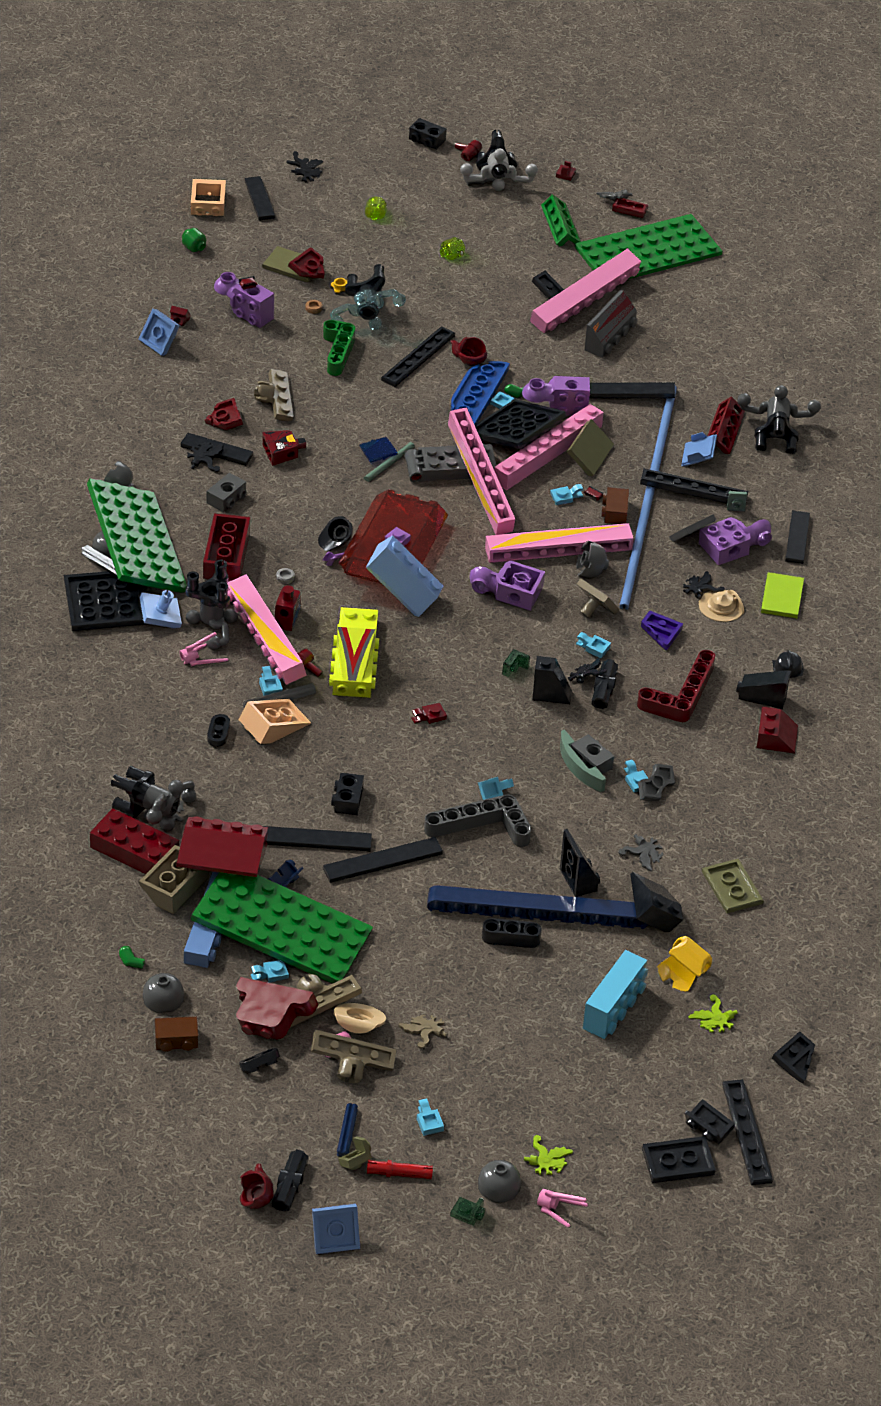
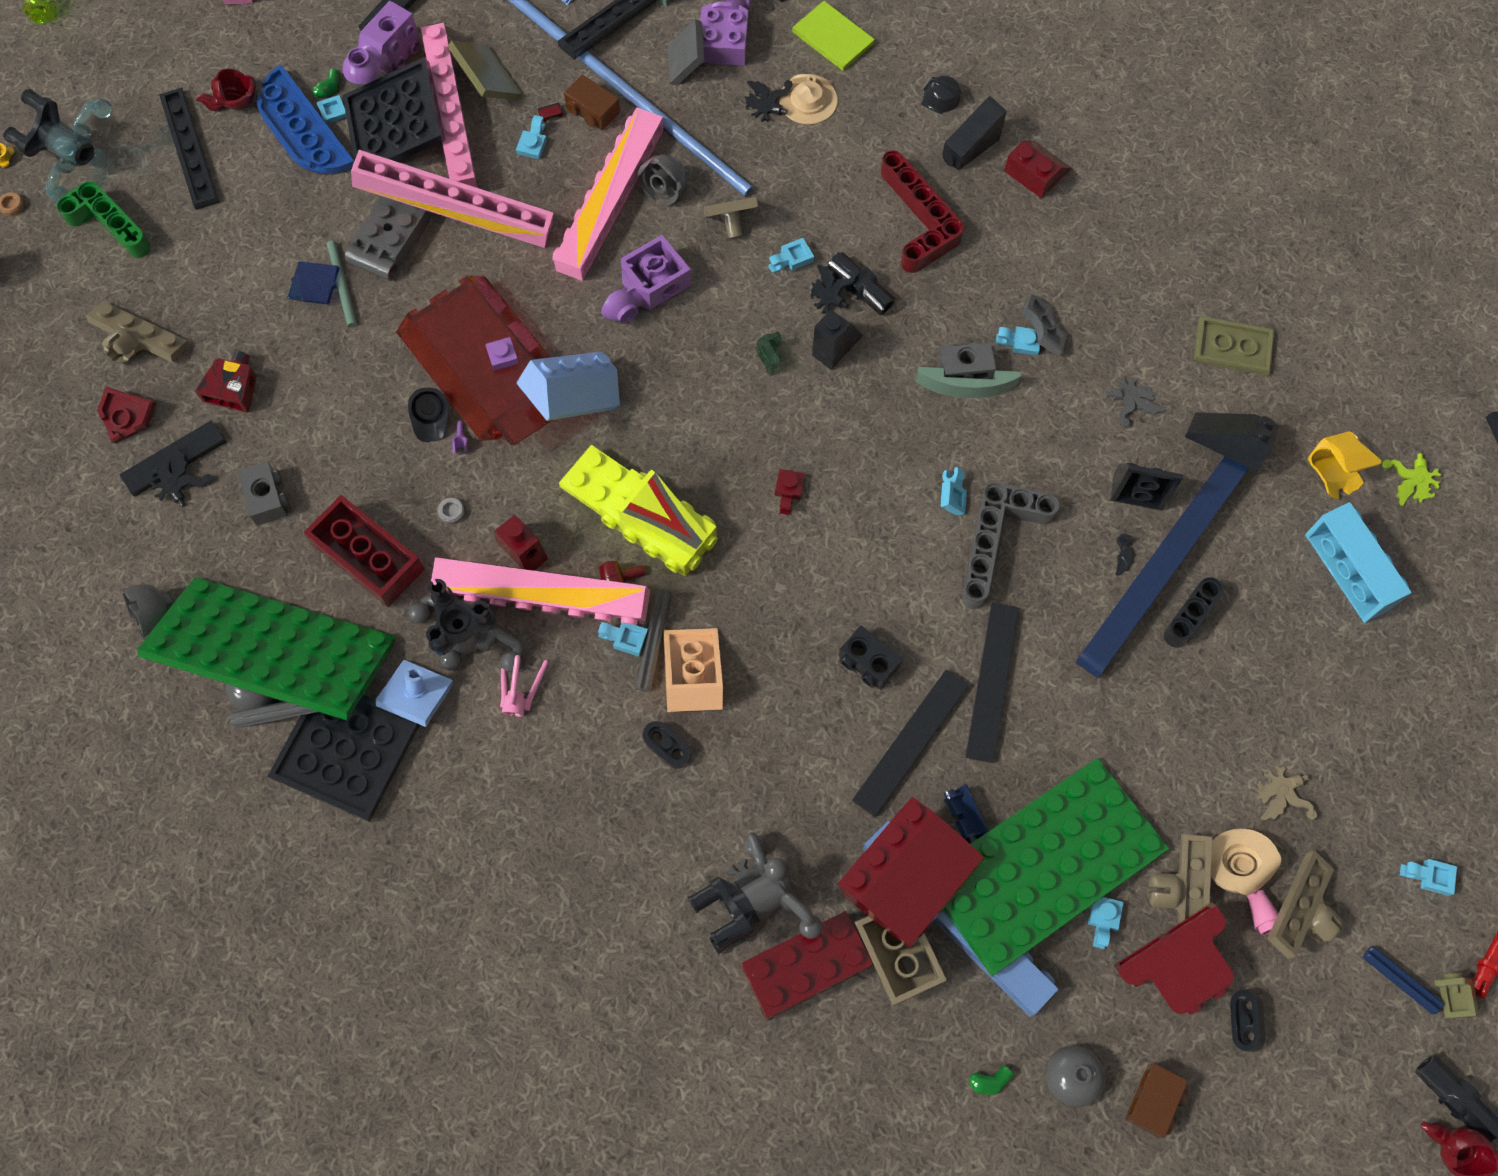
camera: 55 degrees left, 25 degrees up
dark purple wing [641,611,683,650] -> none
none -> black piece [1115,534,1133,576]

